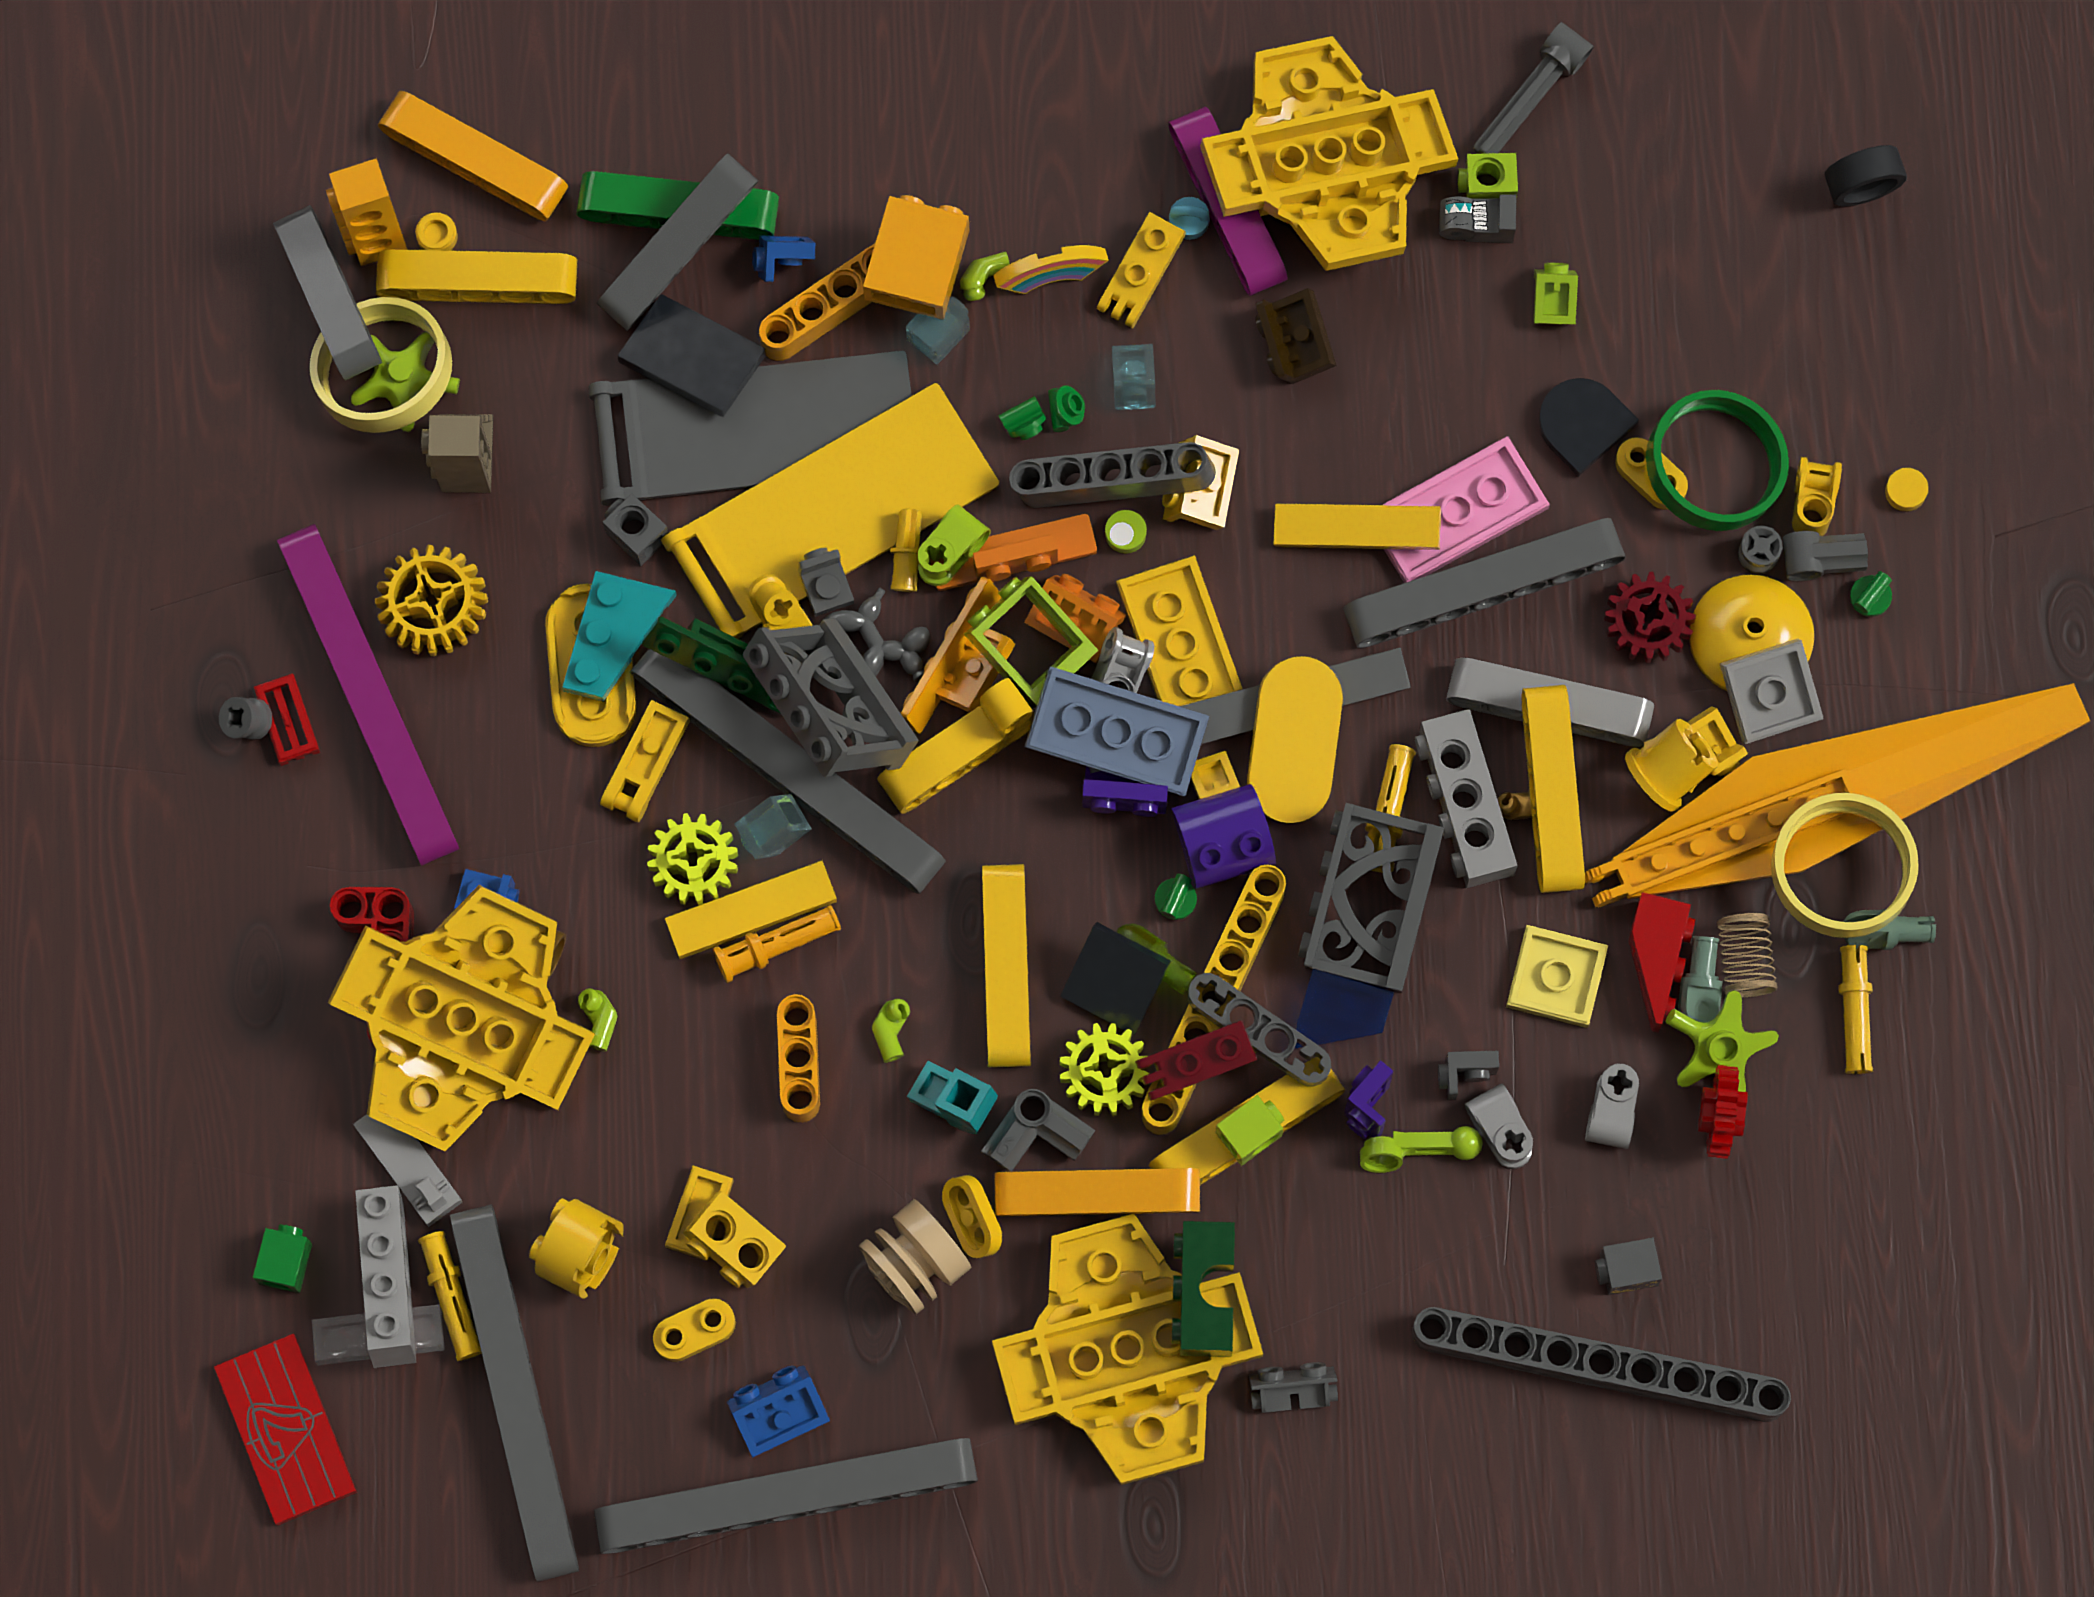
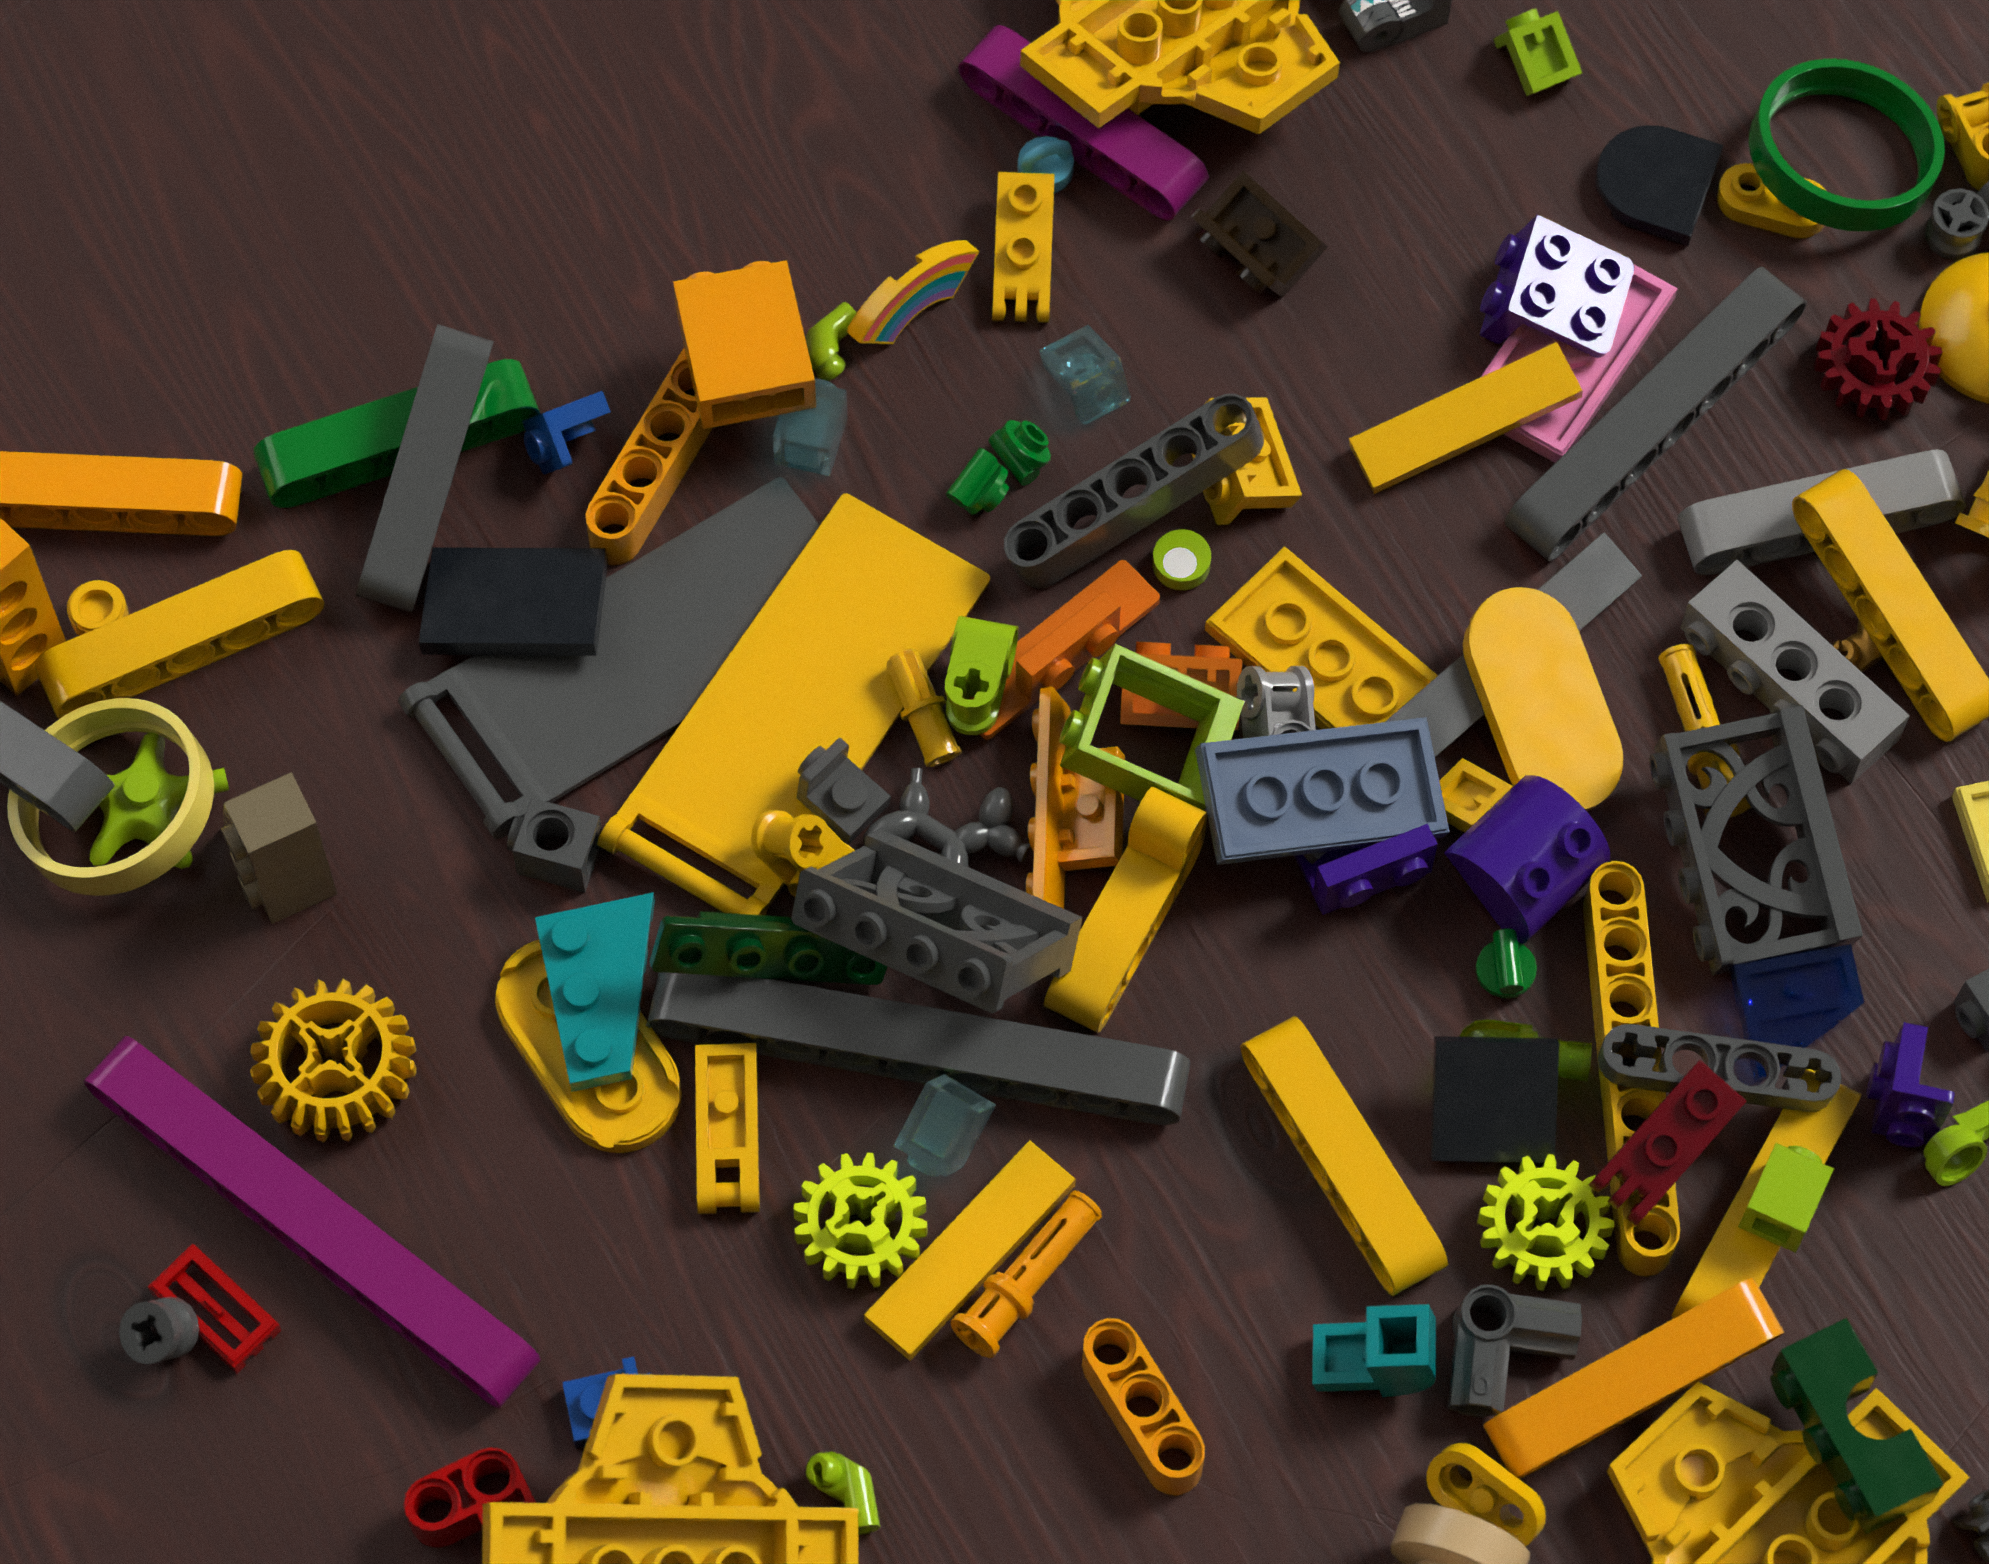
camera: 30 degrees left, 10 degrees down
lime arm [872,999,910,1063] -> none
none -> bracket [1479,215,1634,358]

